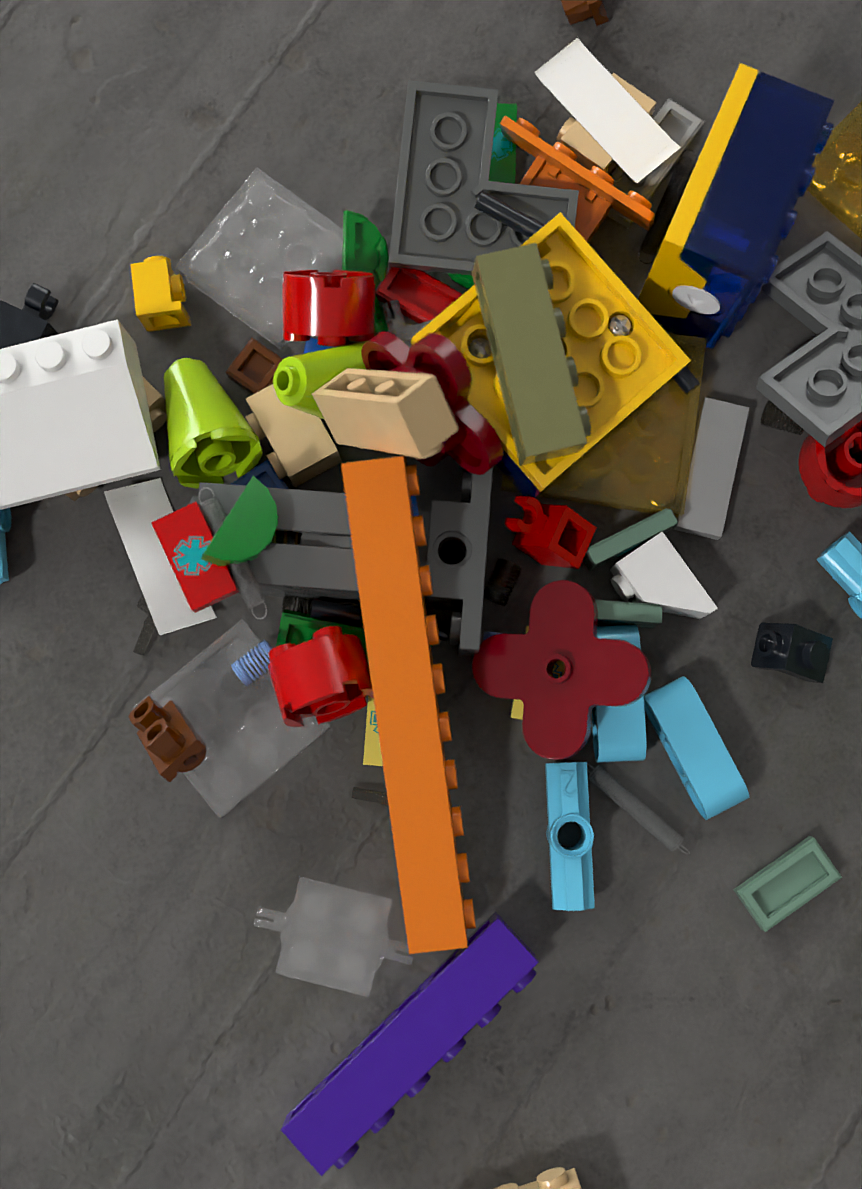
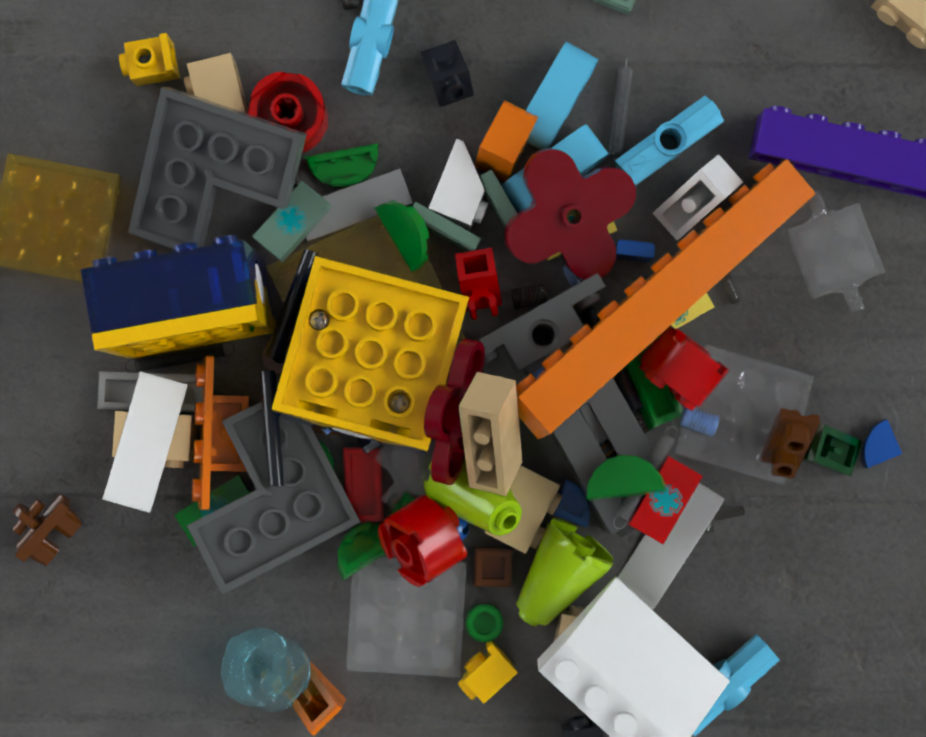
camera: 130 degrees left, 5 degrees up
olive brick [472,243,591,466] -> none
none -> clear light blue brick [221,628,311,712]
none -> sand green tile [252,181,332,263]
none -> orange slope [278,657,346,736]
none -> green tile [305,143,378,189]
none -> green tile [374,200,430,272]
none -> green tile [466,603,503,642]
none -> orange slope [474,100,538,182]
none -> blue tile [615,239,655,262]
none -> white slope [653,154,743,240]
none -> dark green slope [803,423,862,476]
none -> blue tile [861,419,902,468]

